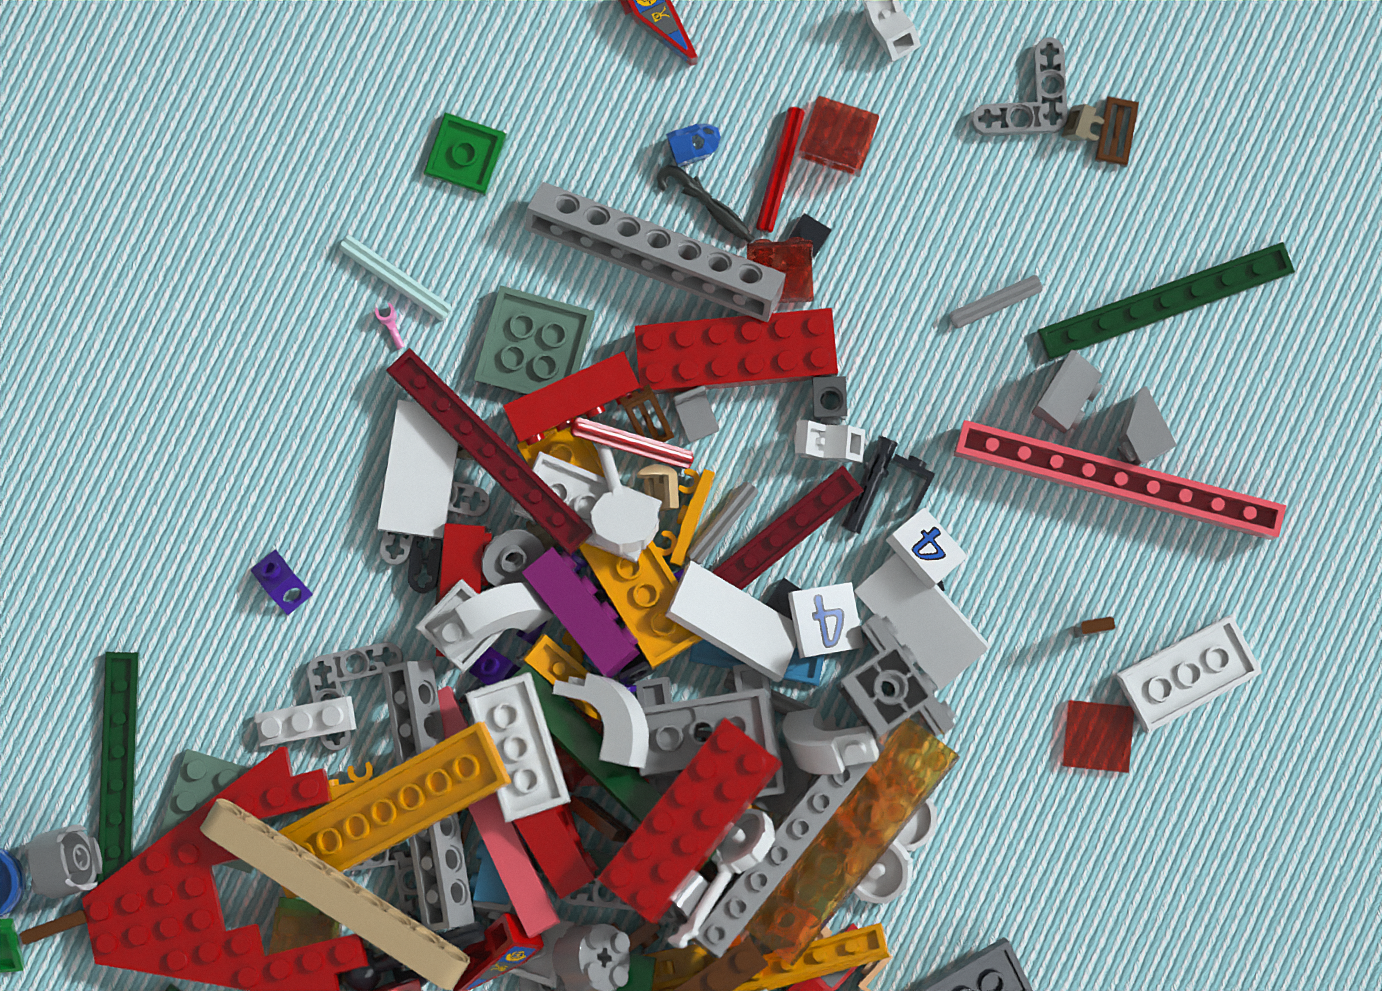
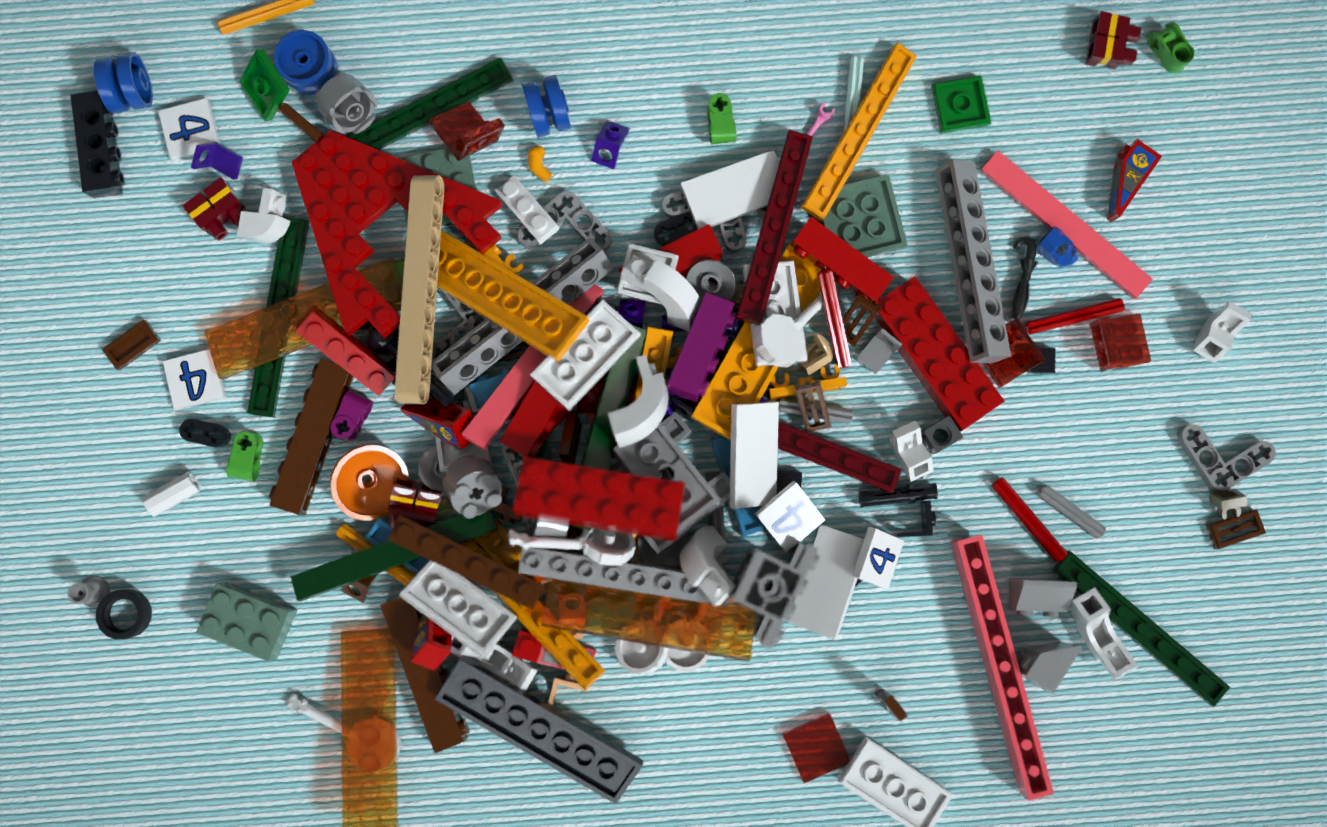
camera: 60 degrees right, 0 degrees up
none -> clear red bracket [429,102,505,161]
none -> blue wheel [522,74,571,138]
none -> light orange arm [528,145,553,183]
none -> bright green piece [707,93,736,145]
none -> reddish brown tile [794,379,831,432]
none -> light orange tile [800,42,917,221]
none -> coral tile [980,151,1153,299]
none -> red axle [992,477,1067,562]
none -> white arch [1071,588,1138,681]

